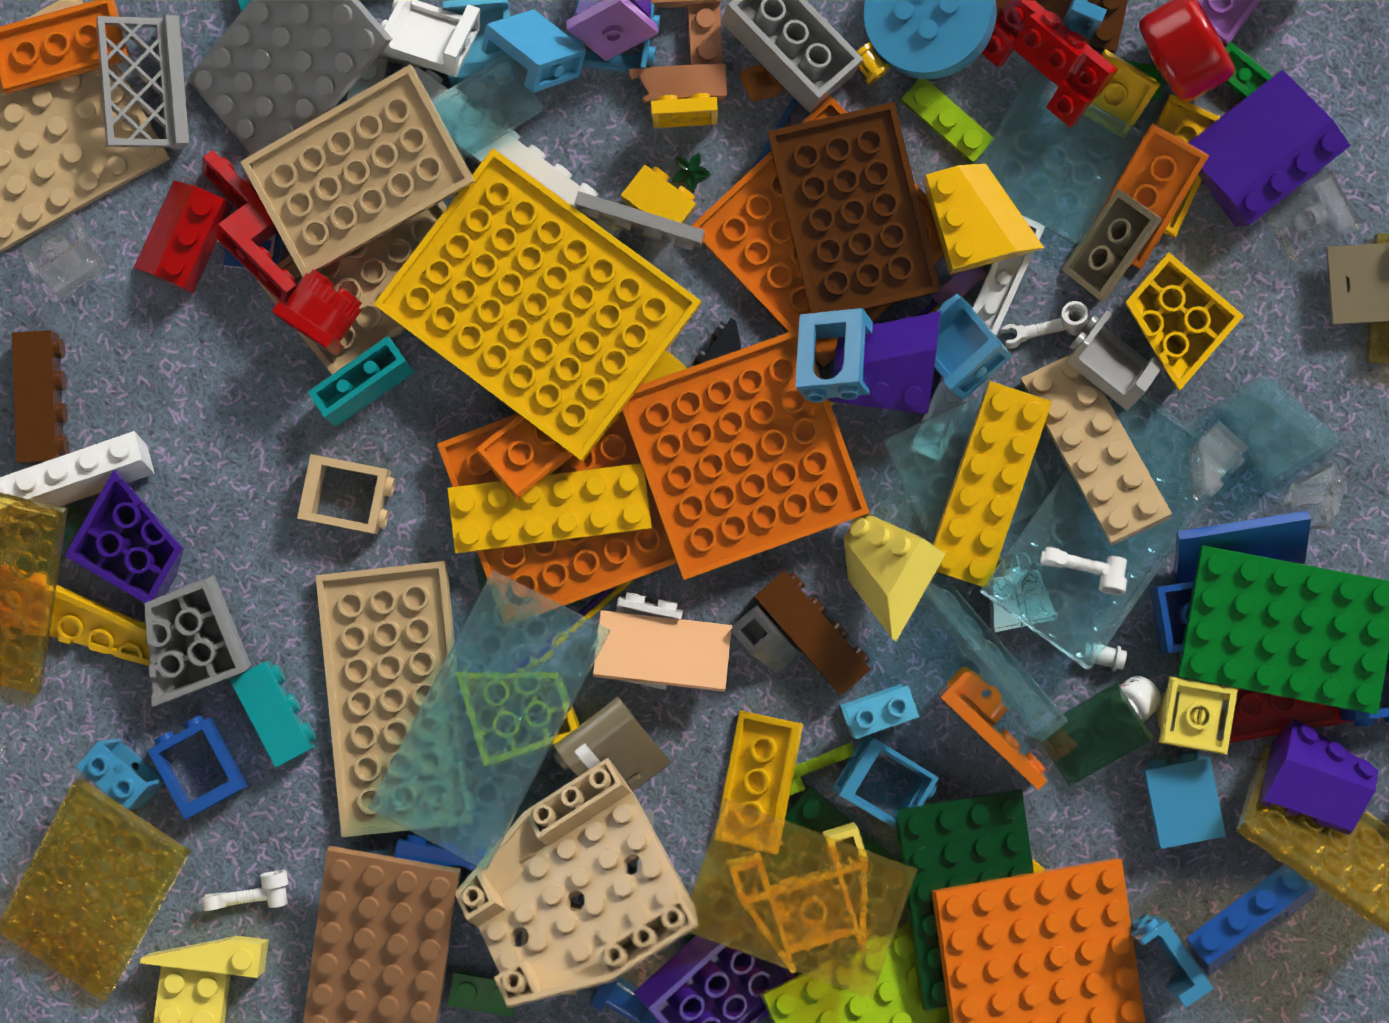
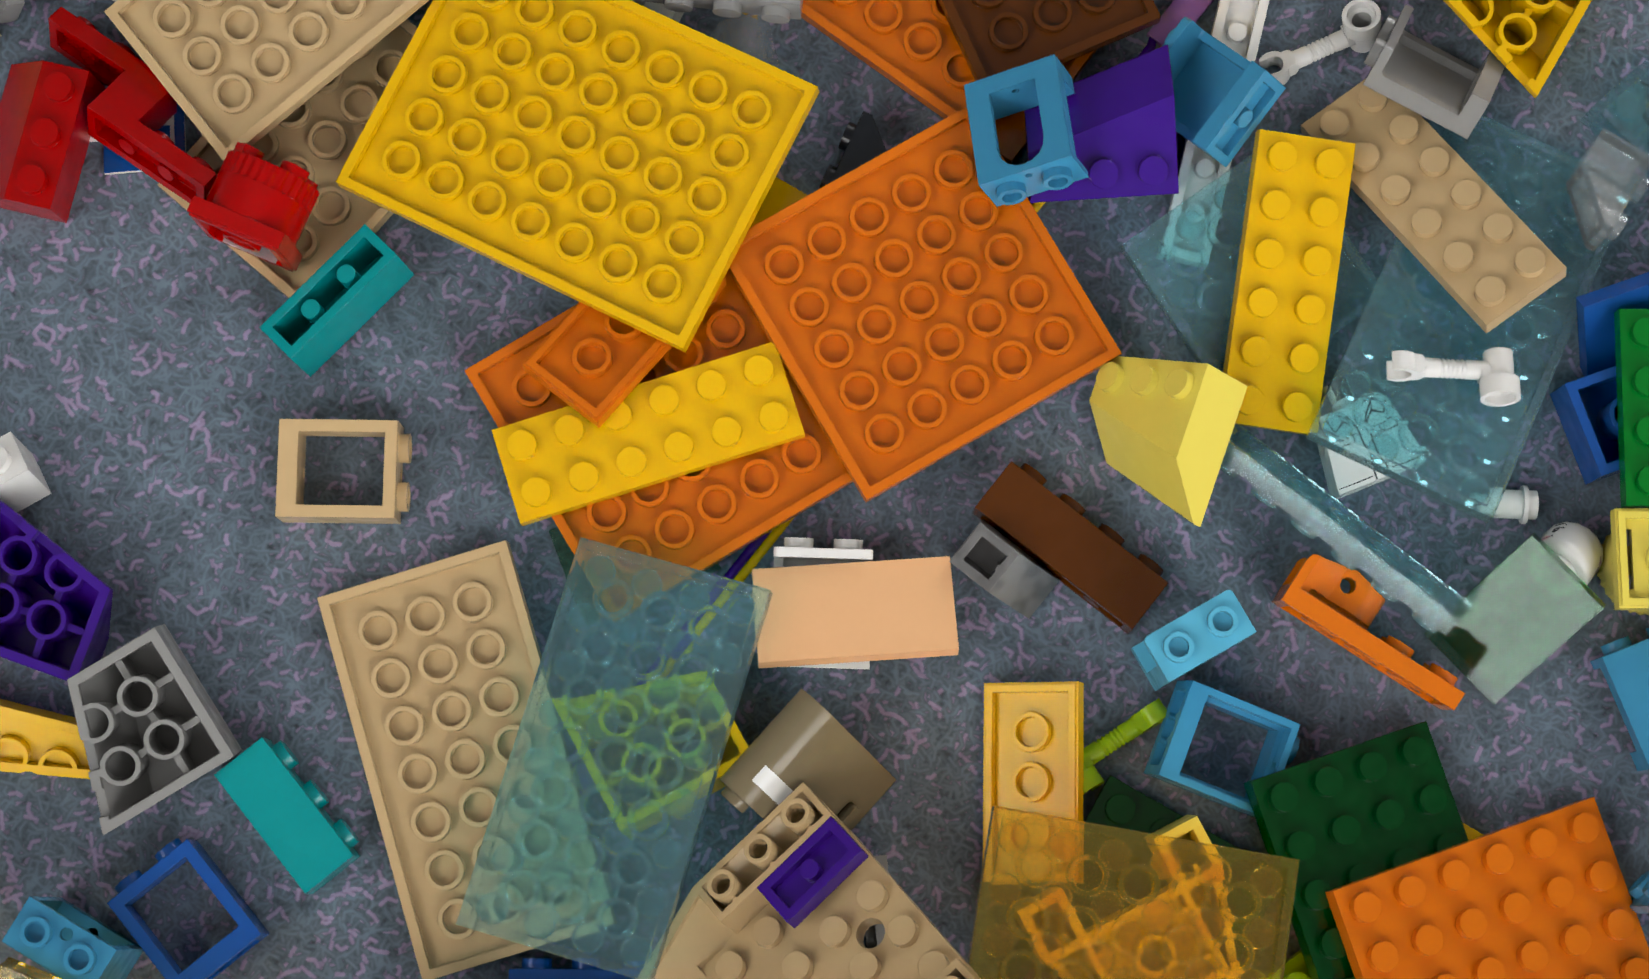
camera: 15 degrees left, 5 degrees down
none -> dark purple plate [757,816,869,928]

